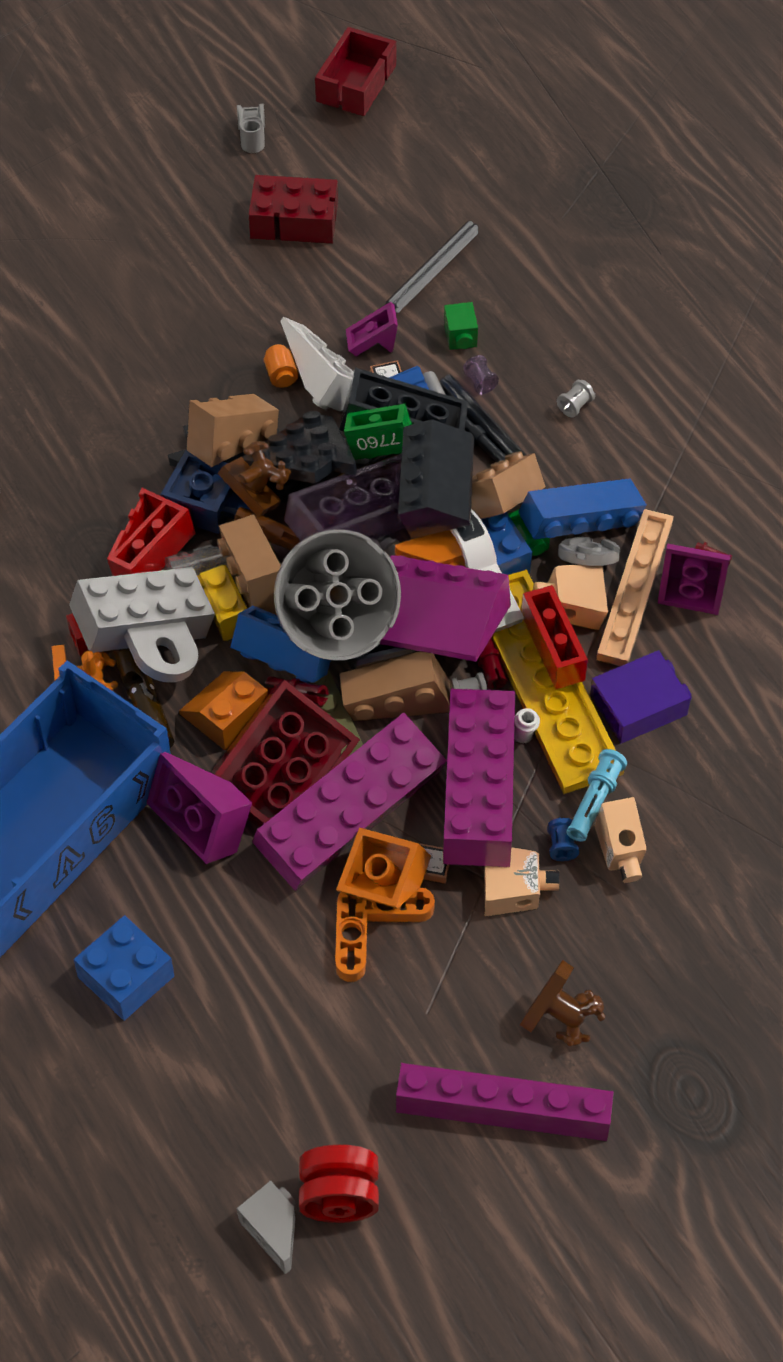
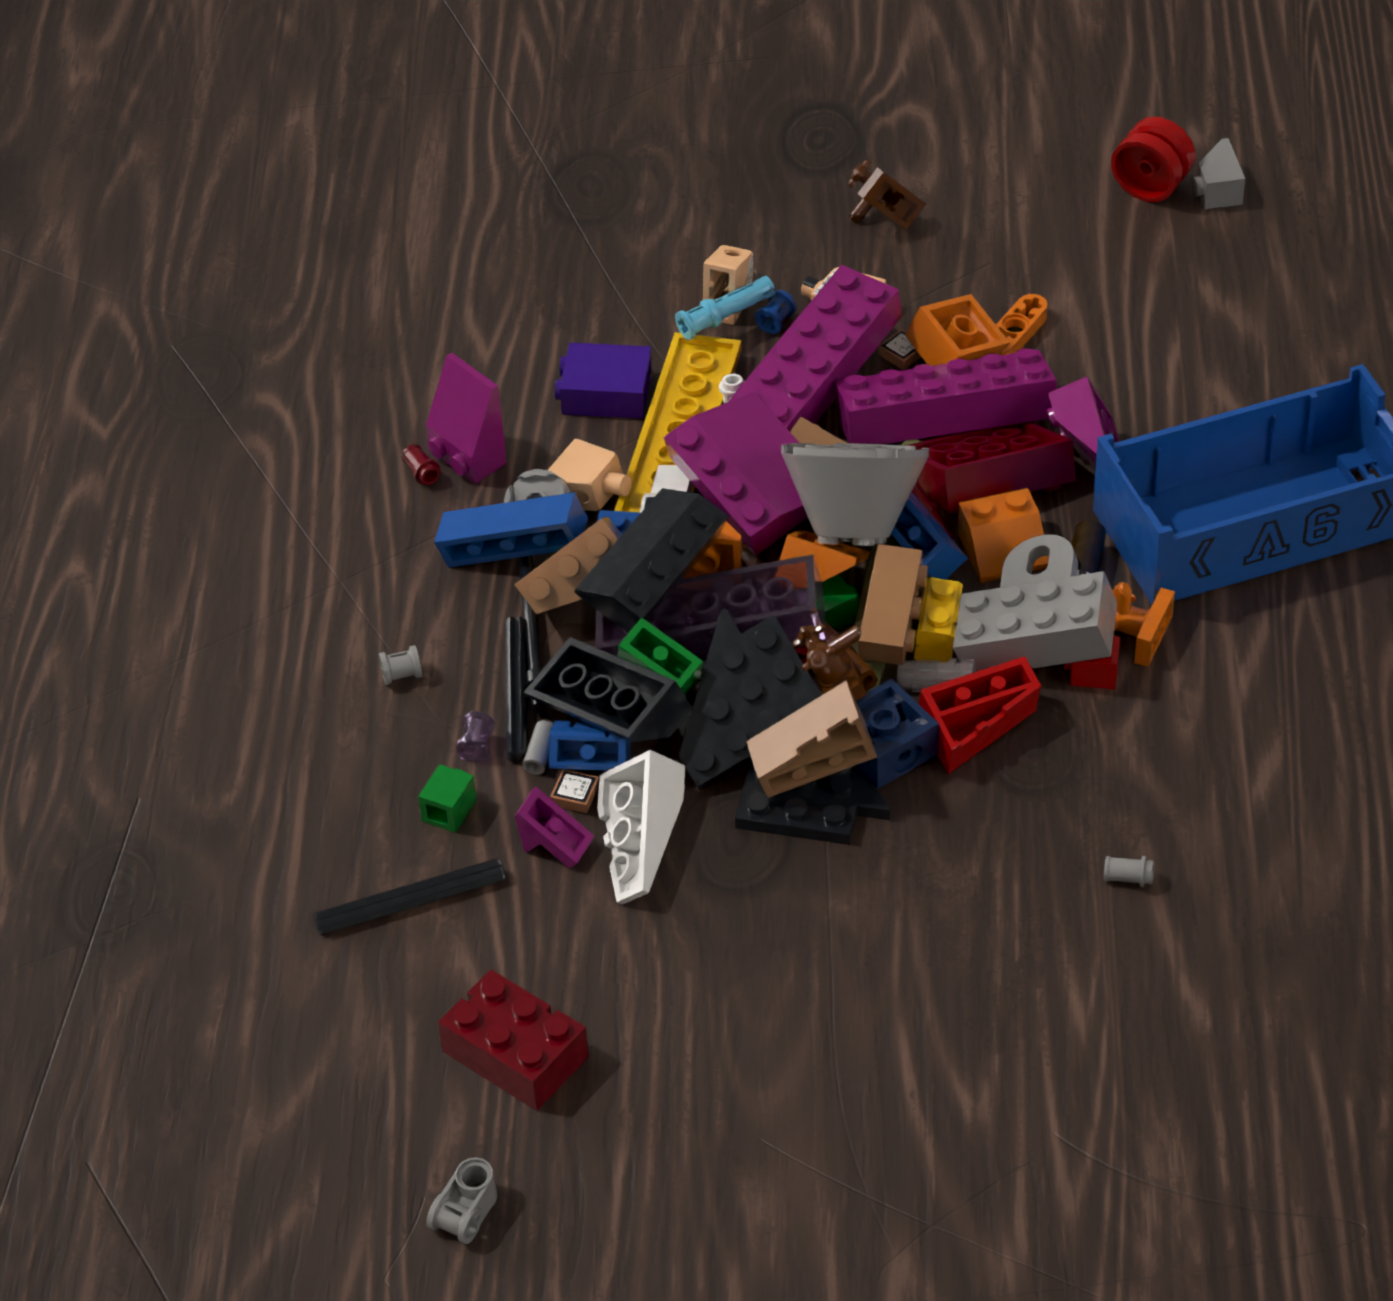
camera: 145 degrees left, 10 degrees down
blue brick [73,915,174,1021] -> none
orange brick [264,344,298,388] -> none
dark red piece [315,27,396,116] -> none
magenta brick [396,1063,614,1141] -> none
red brick [522,585,588,690] -> none
light nougat plate [596,509,674,666] -> none

